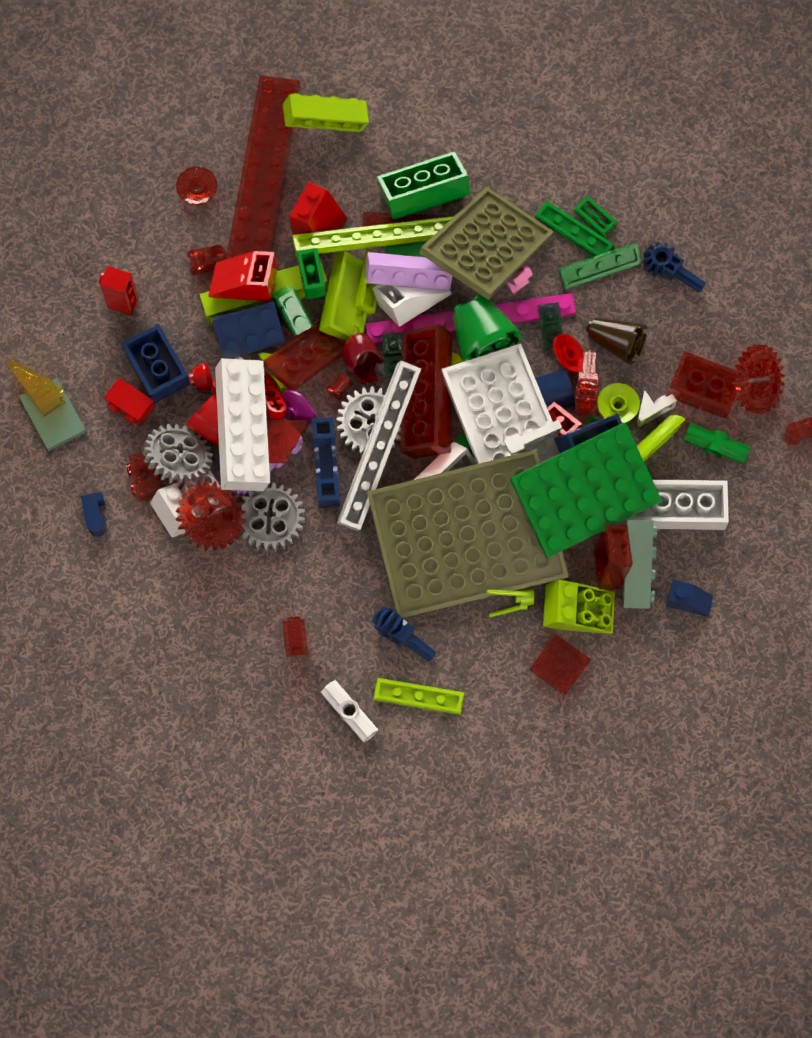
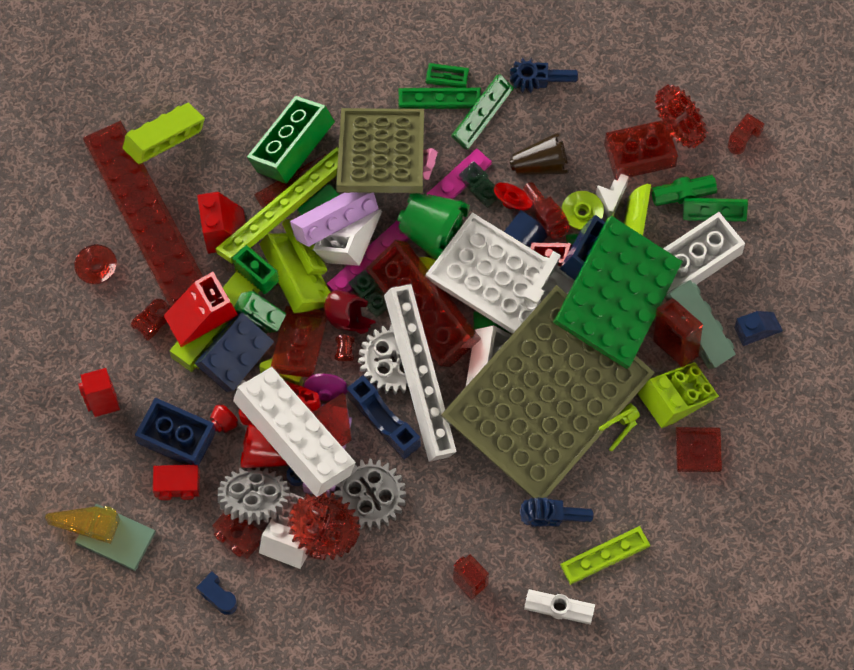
camera: 35 degrees left, 5 degrees down
none -> green tile [683,198,748,222]

